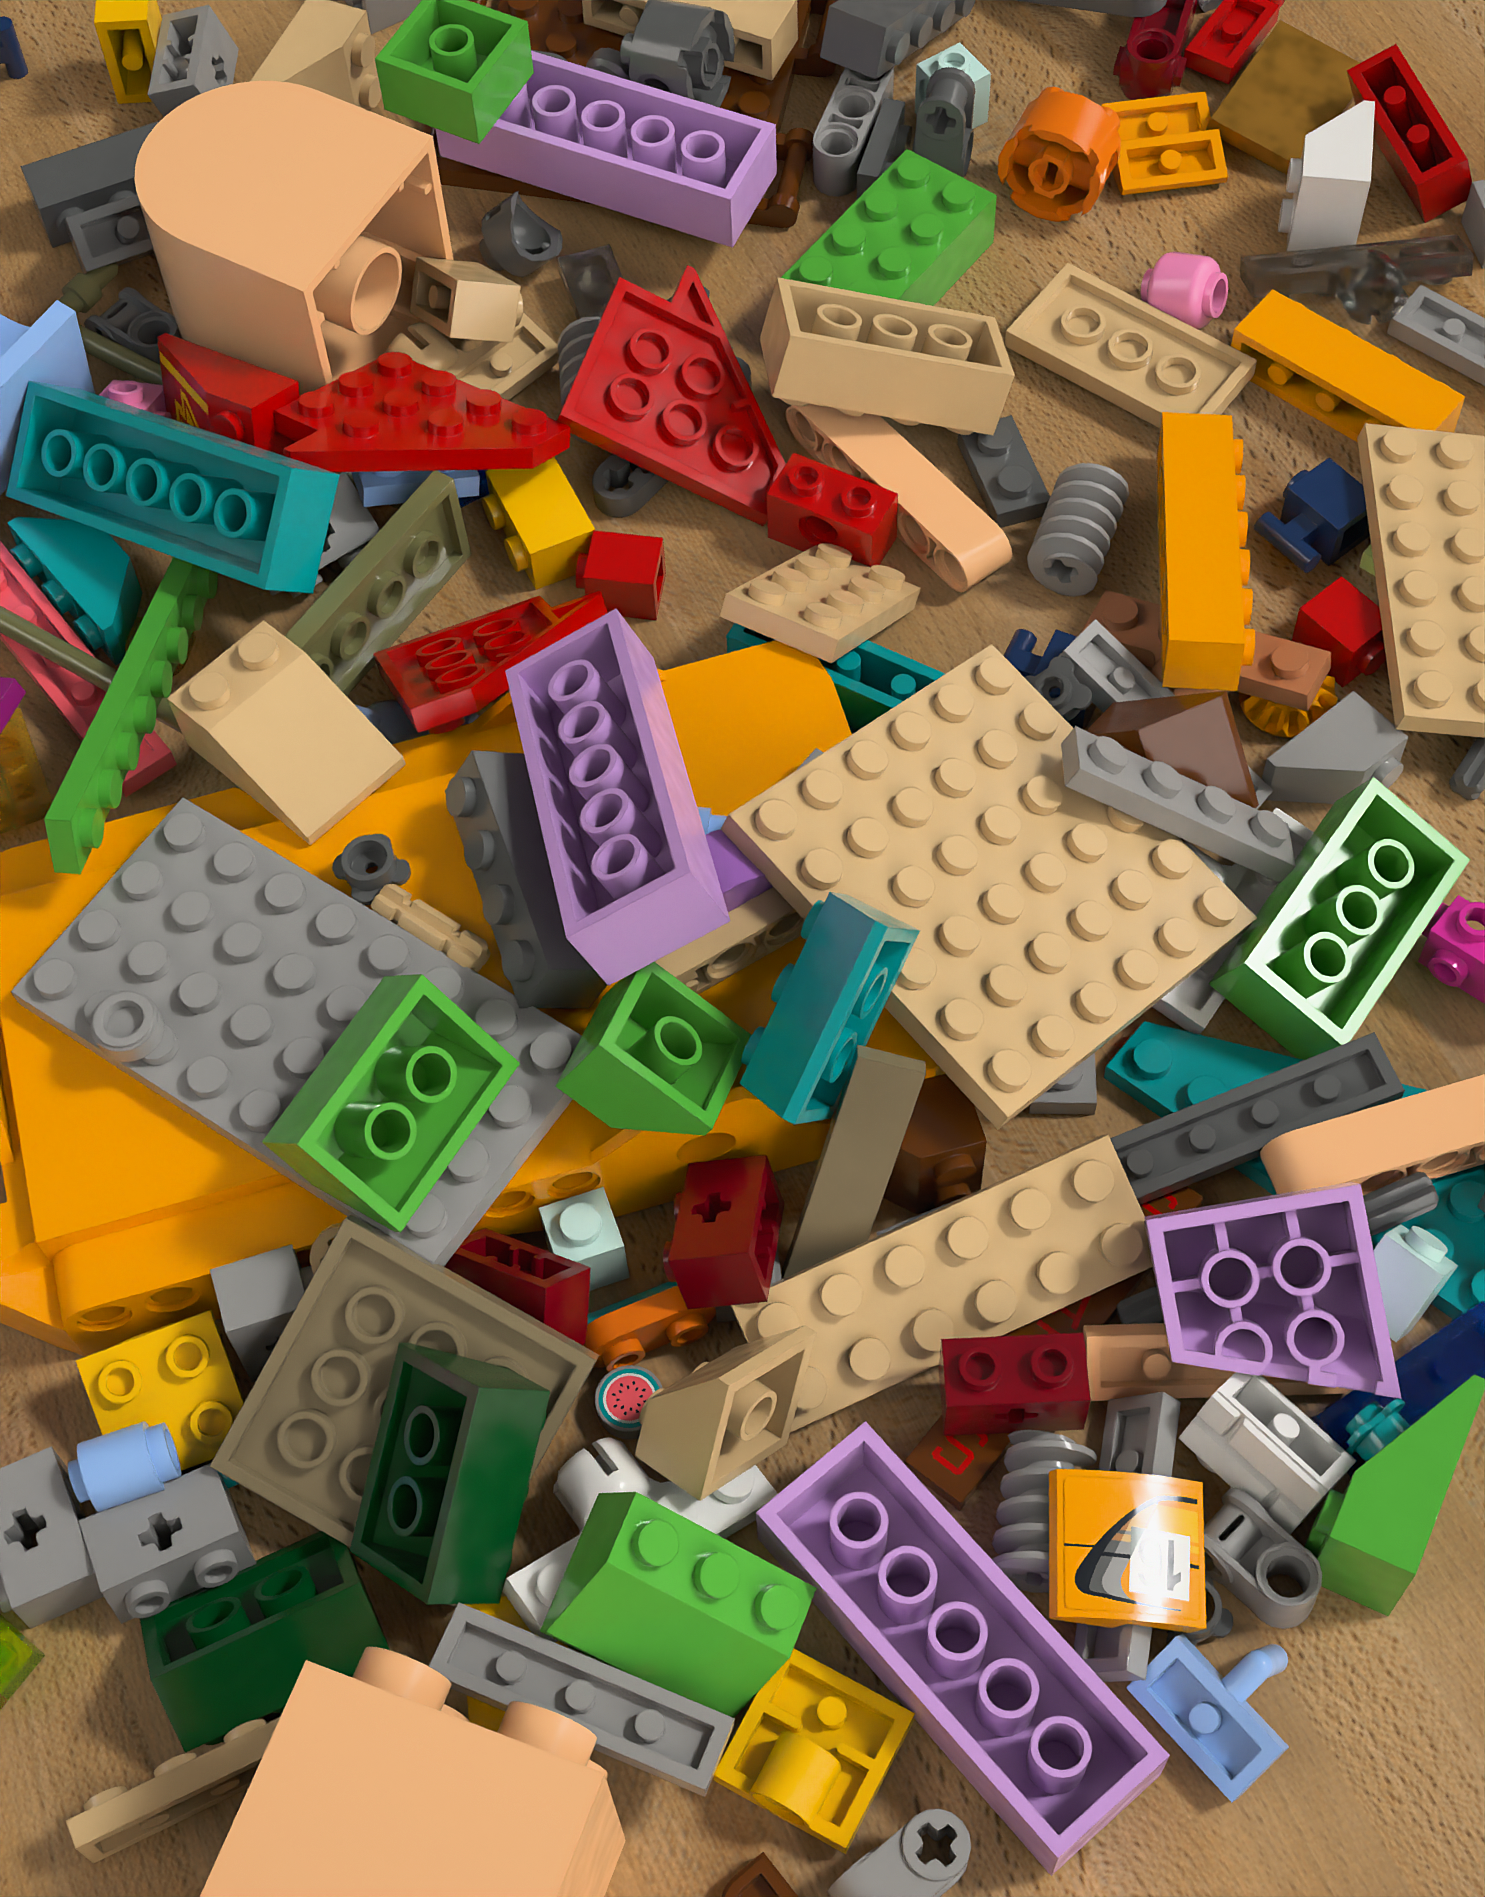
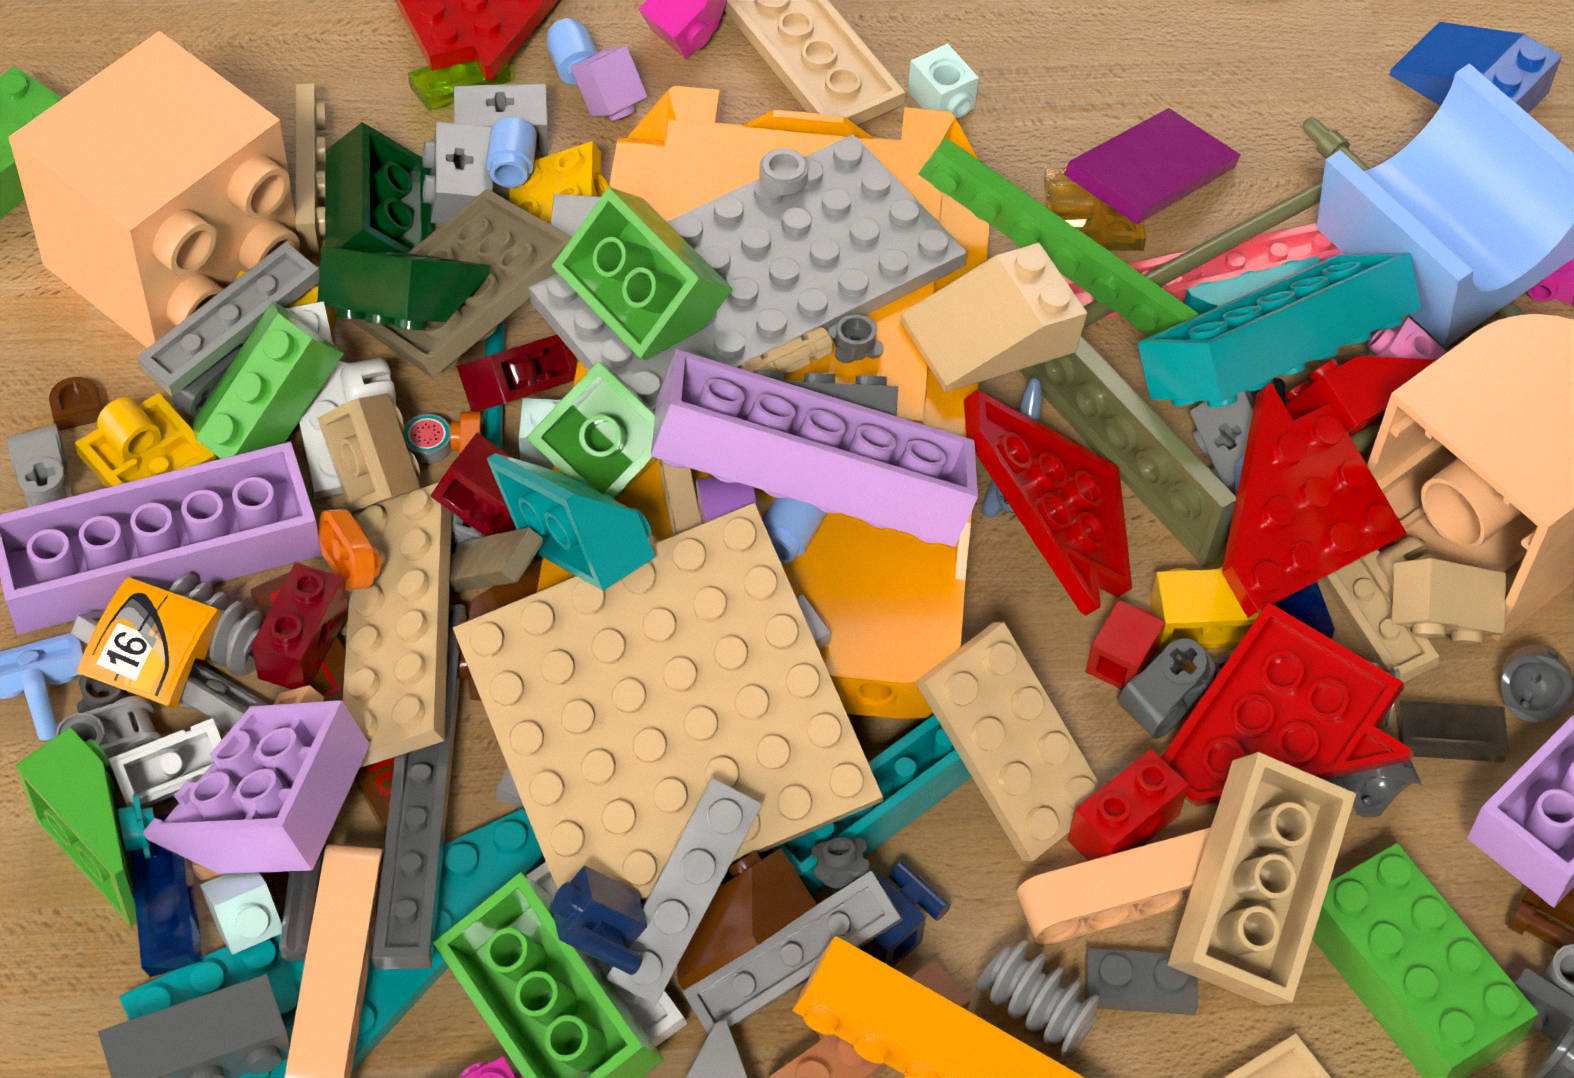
camera: 105 degrees right, 5 degrees down
none -> orange plate [318,509,381,590]
none -> dark blue brick [551,865,647,975]
none -> dark grey piece [1117,638,1217,739]

